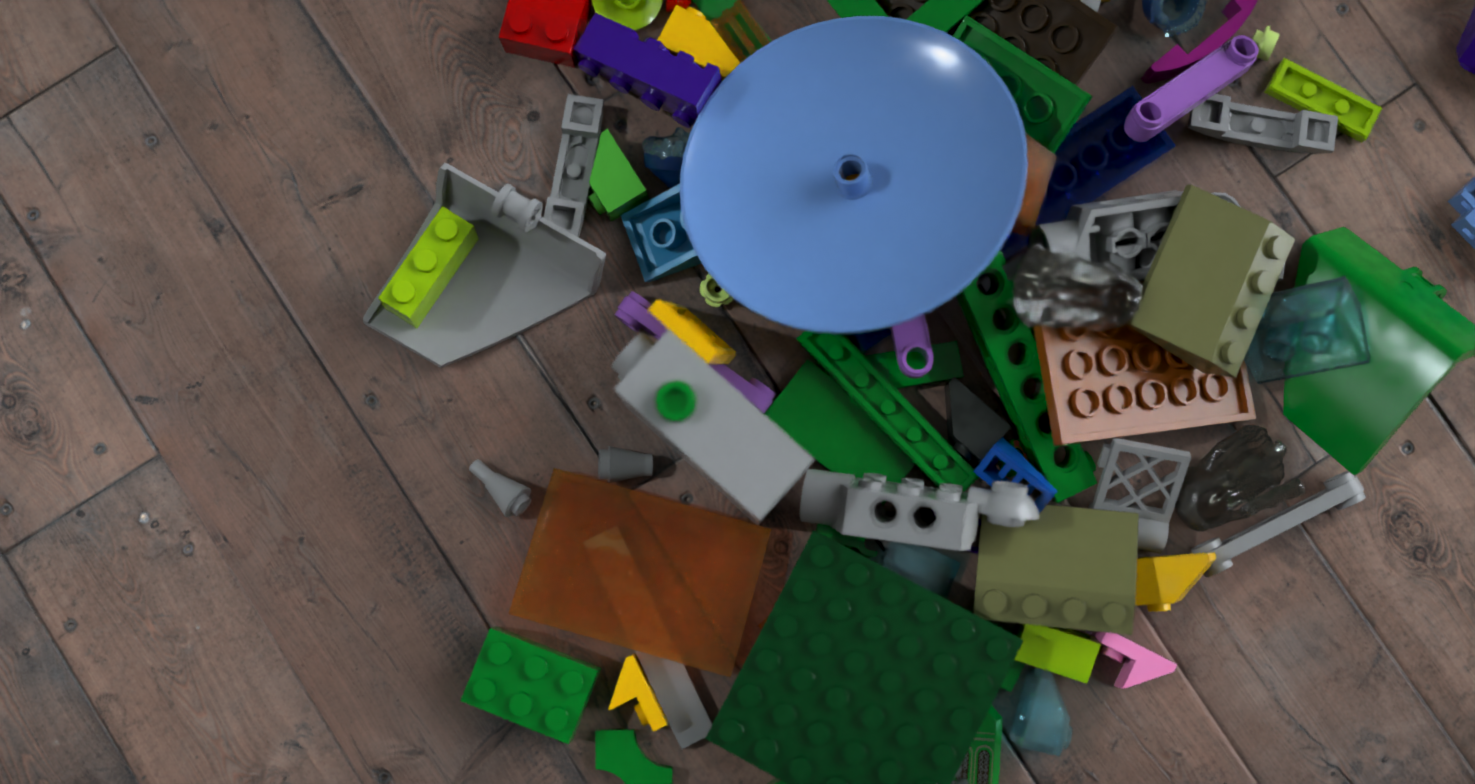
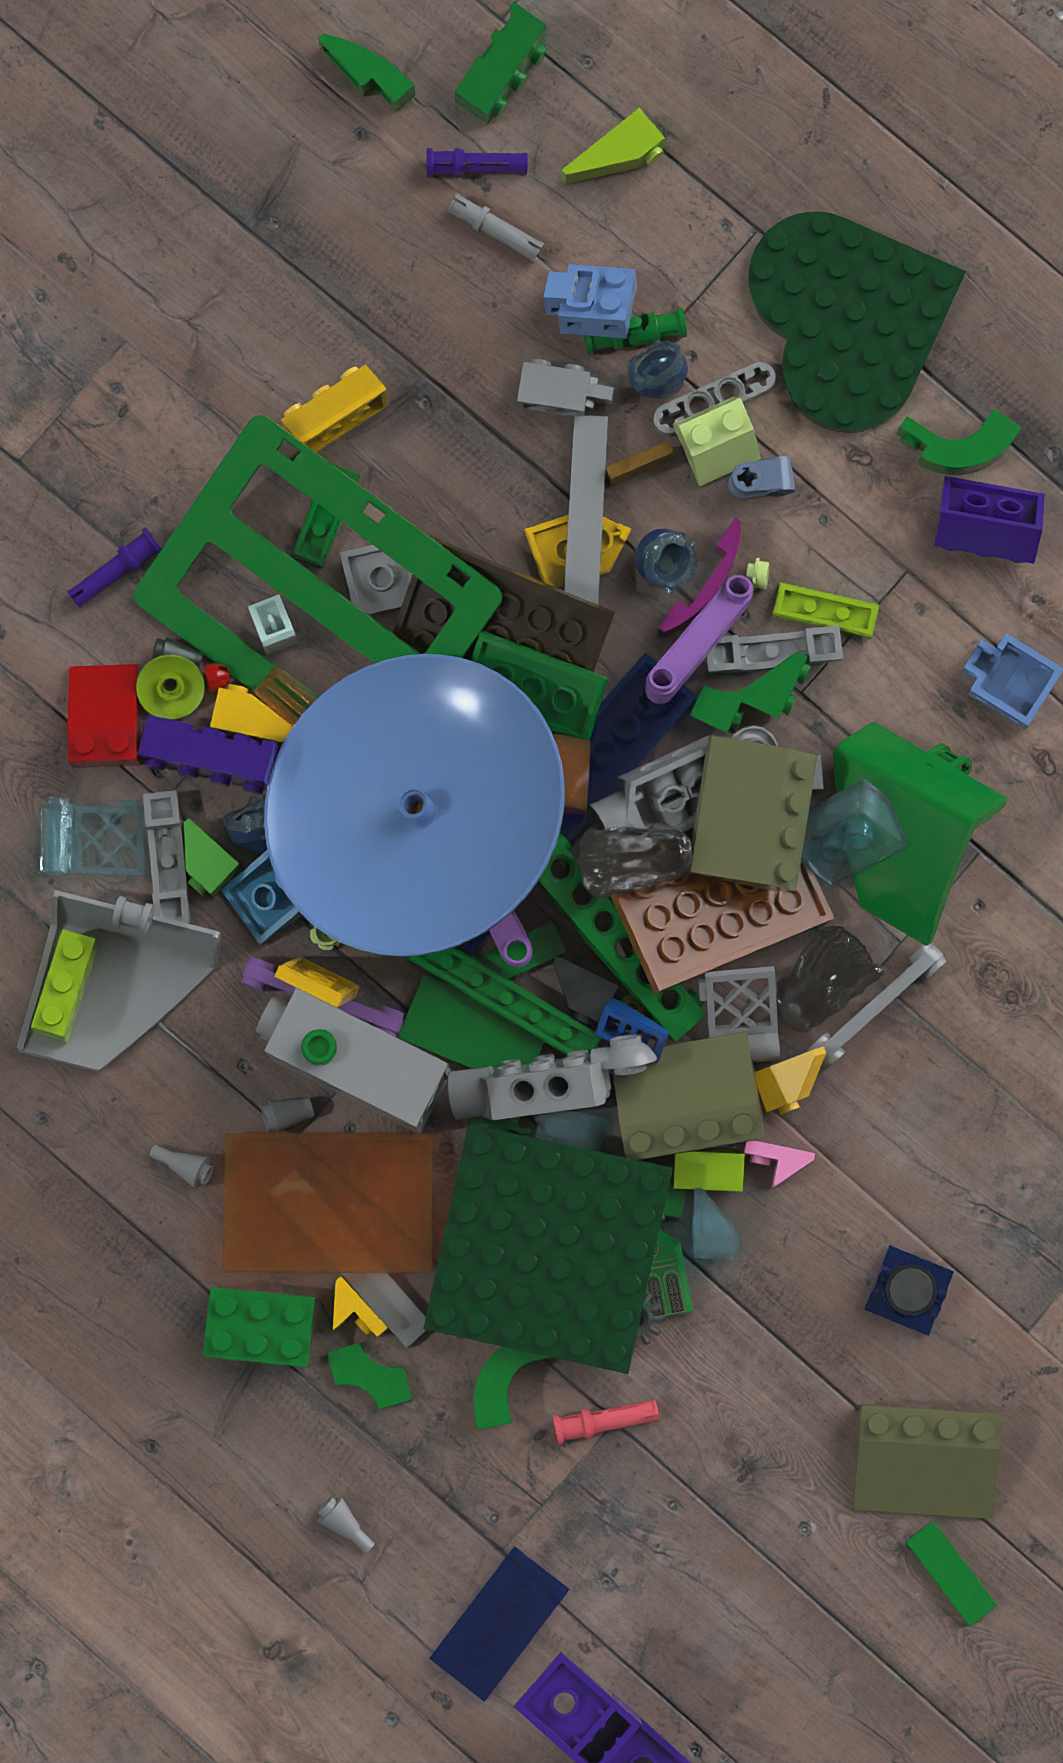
camera: 15 degrees left, 0 degrees up
none -> clear light blue piece [40,797,144,876]
none -> green arch [690,653,811,733]

